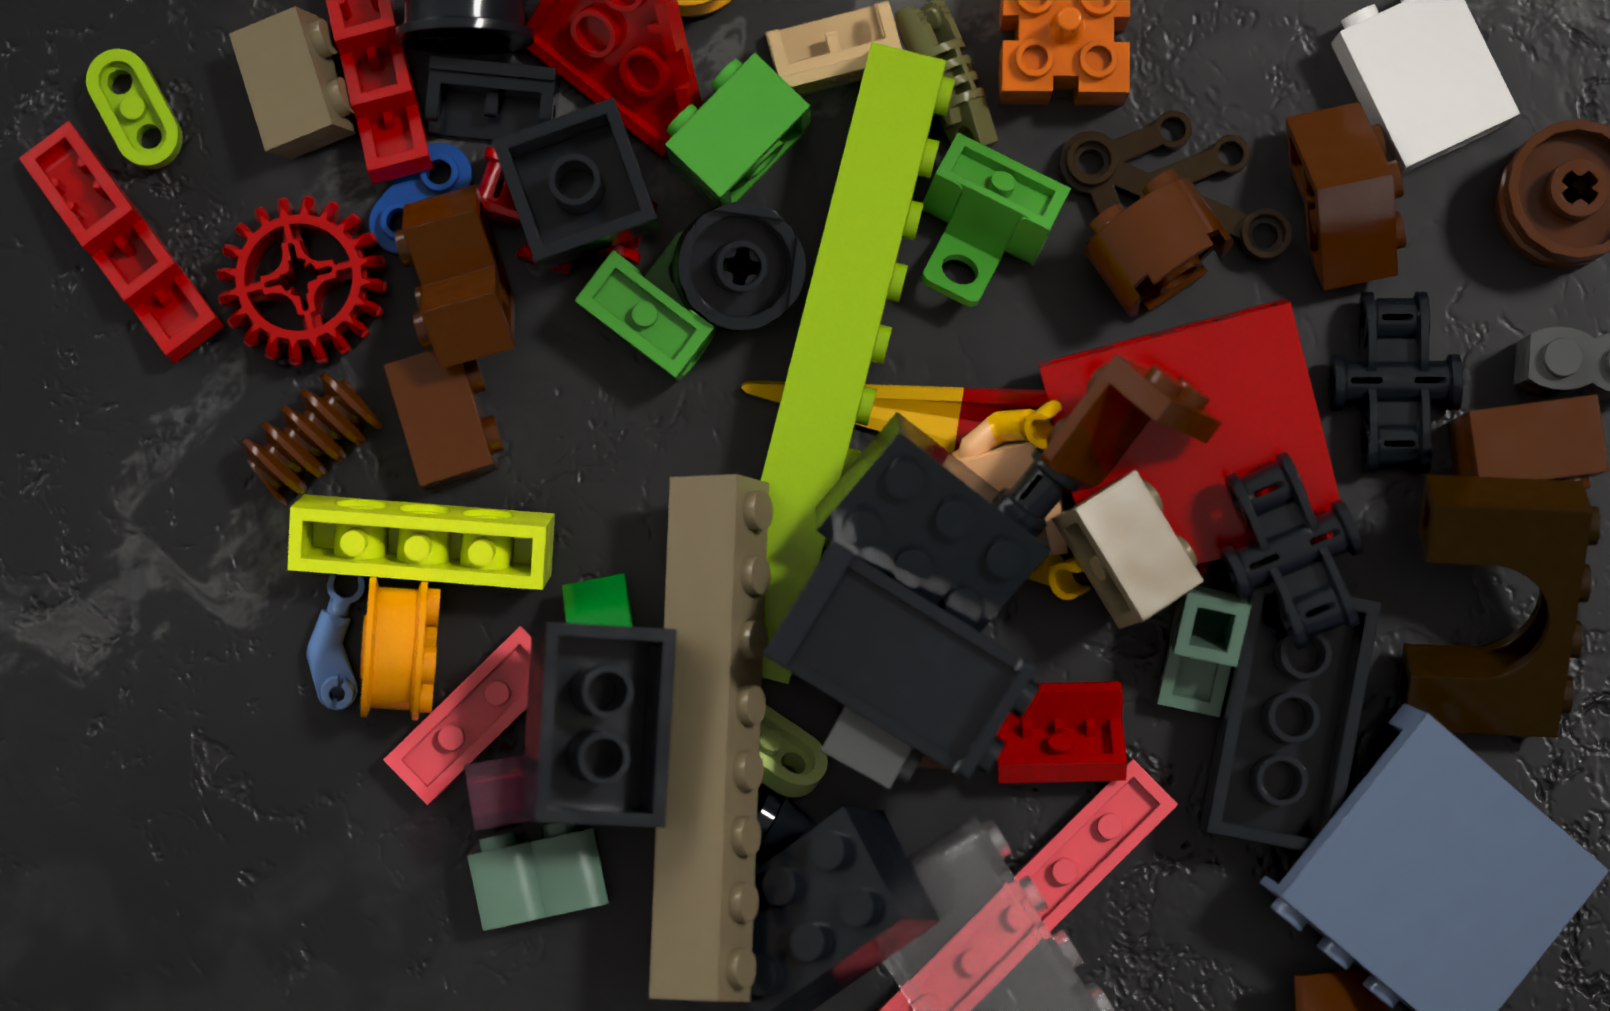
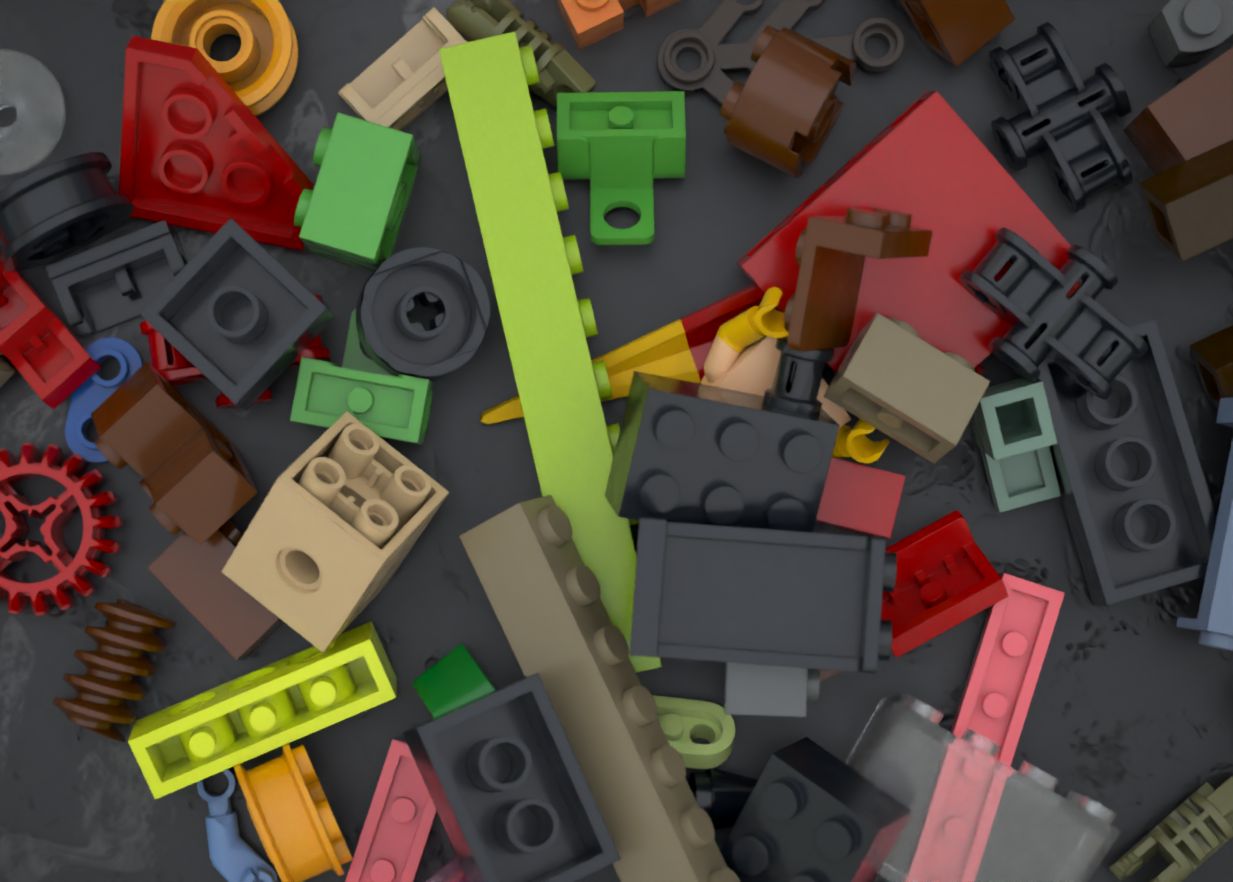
camera: 30 degrees left, 0 degrees up
none -> tan brick [221,411,449,653]
none -> red brick [815,457,906,540]

